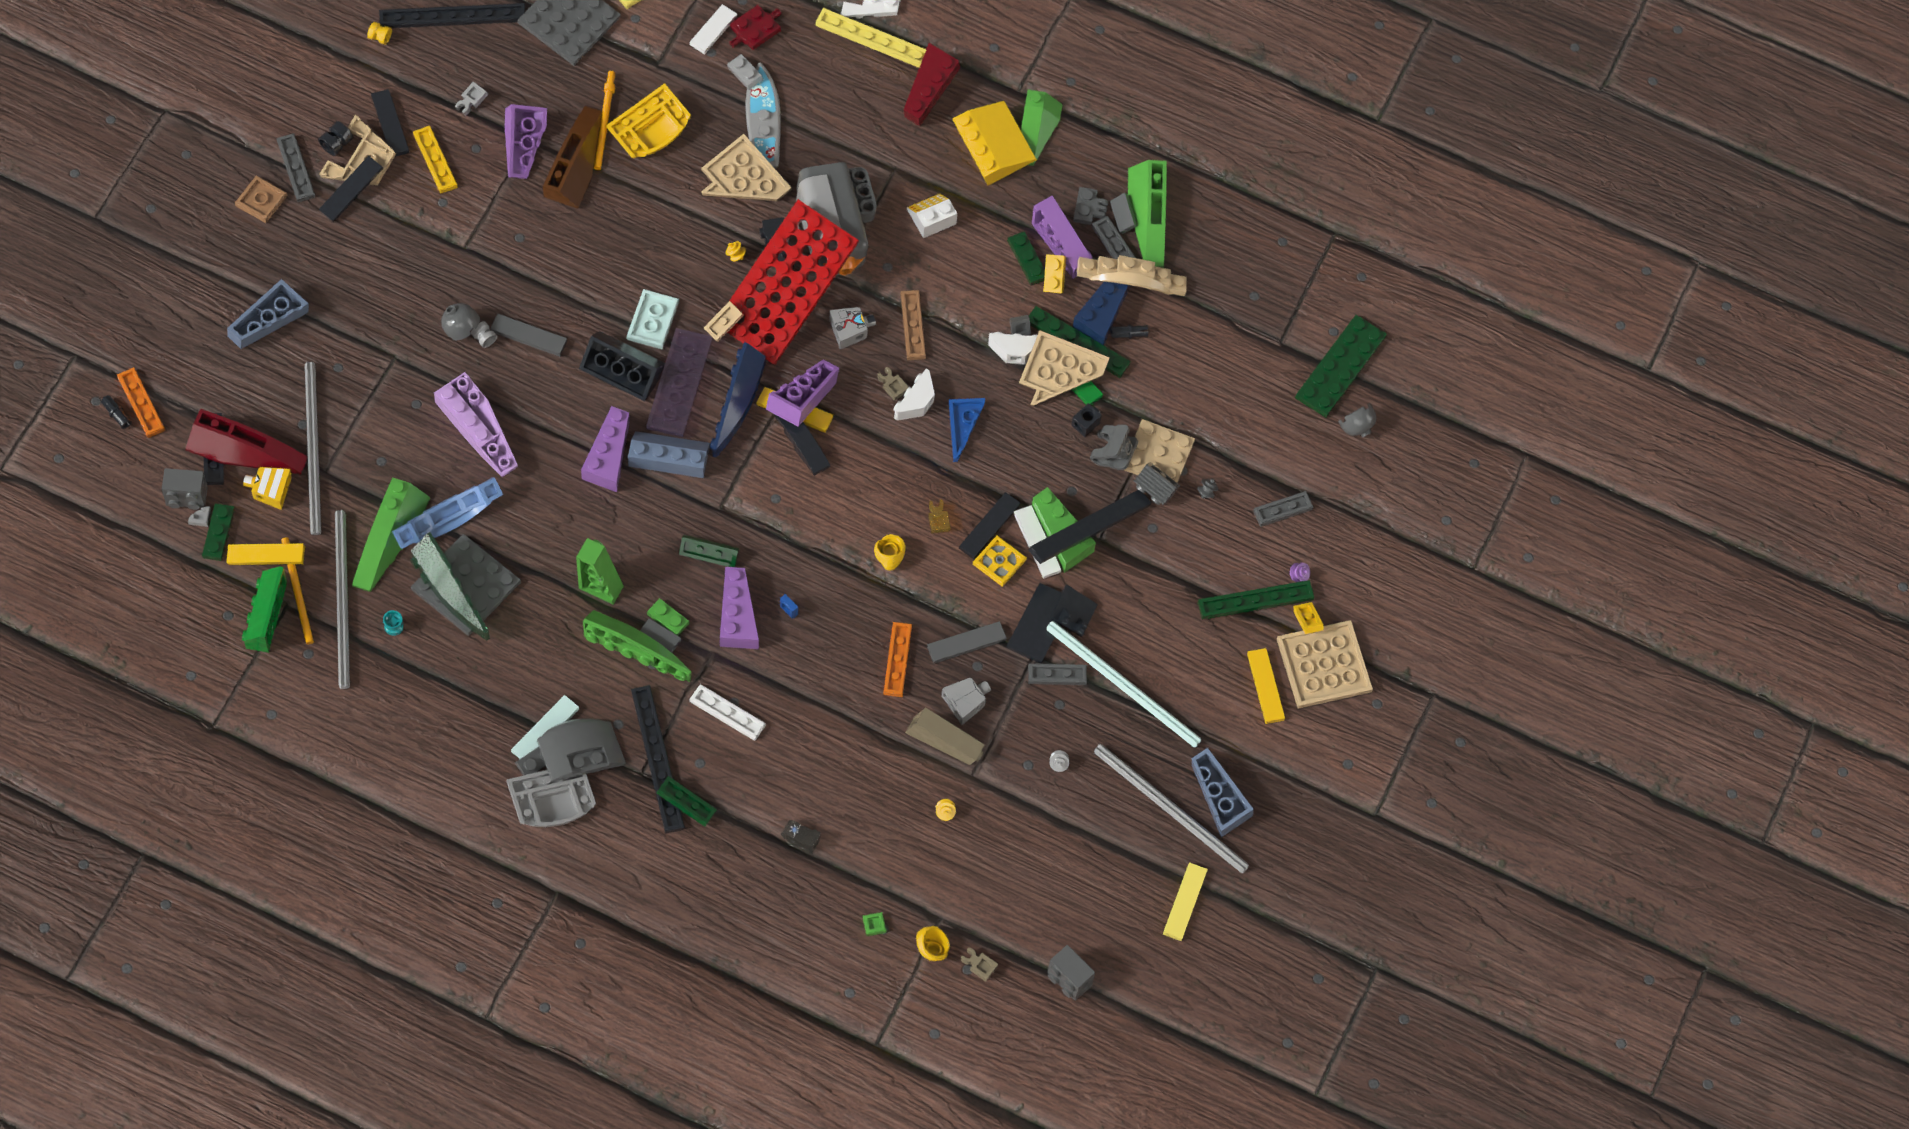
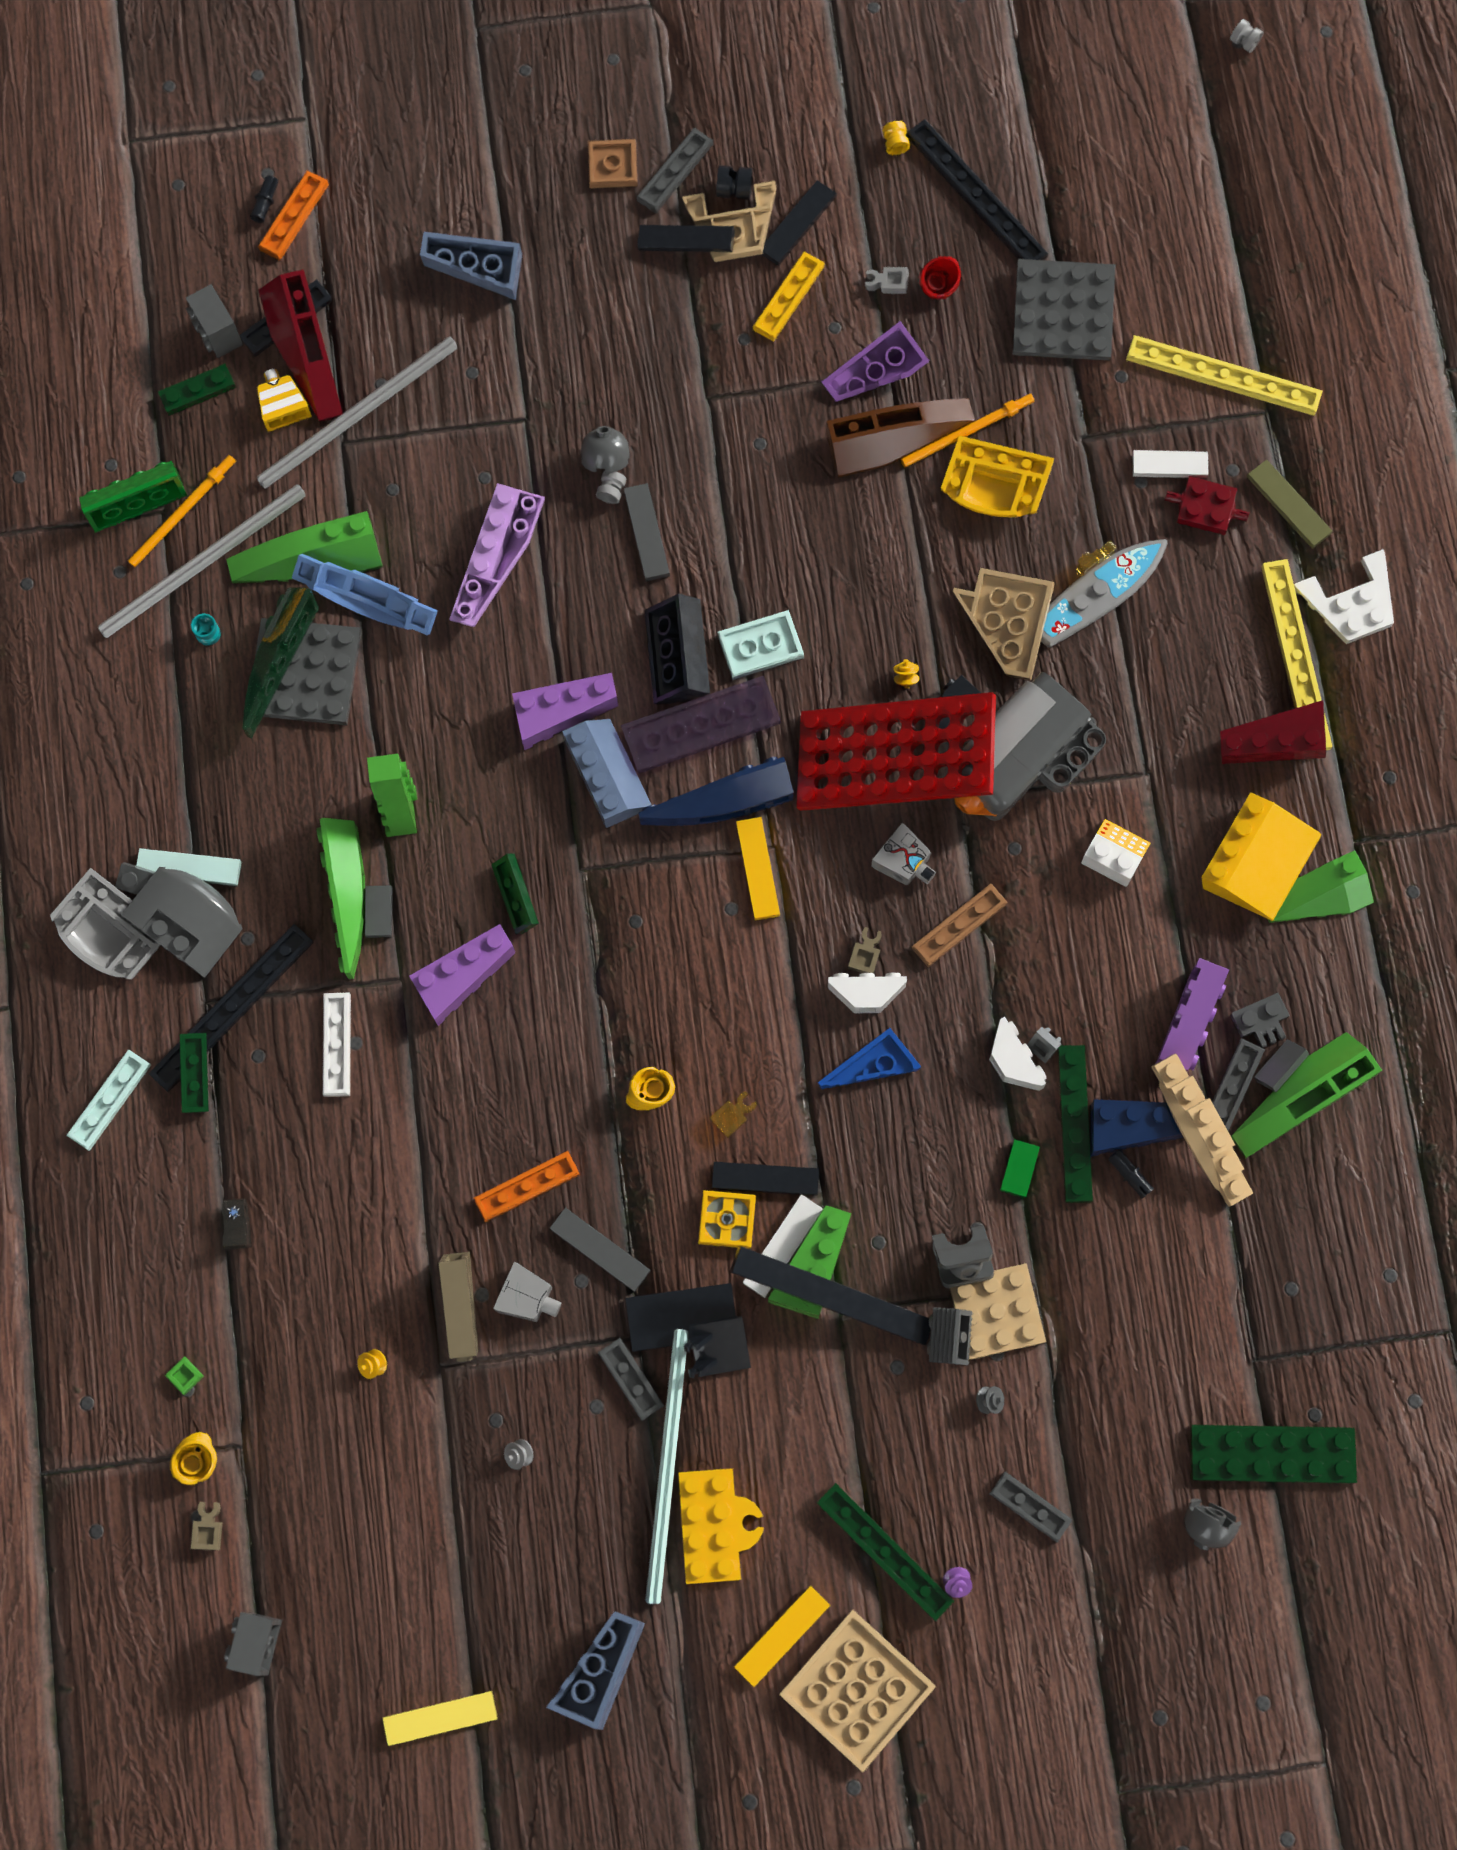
camera: 65 degrees right, 10 degrees up
light grey tile [188,507,211,527] -> none
yellow tile [227,544,305,565] -> none
bright green plate [647,598,689,636] -> none
tan plate [704,301,744,342] -> none
light grey plate [727,54,763,90] -> none
medium lavender wedge [766,359,839,426] -> none
black slope [774,414,830,476] -> none
blue tile [780,594,798,619] -> none
dark green plate [1007,231,1045,286] -> none
tan wing [1019,330,1109,406] -> none
yellow plate [1044,255,1066,293] -> none
black brick [1071,403,1102,437] -> none
light grey axle [1094,744,1249,873] -> none
yellow plate [1293,602,1324,634] -> none
none -> light aqua tile [66,1049,151,1151]
none -> yellow plate [679,1468,764,1584]
none -> red hair [919,256,961,300]
none -> clear yellow plate [1076,540,1117,577]

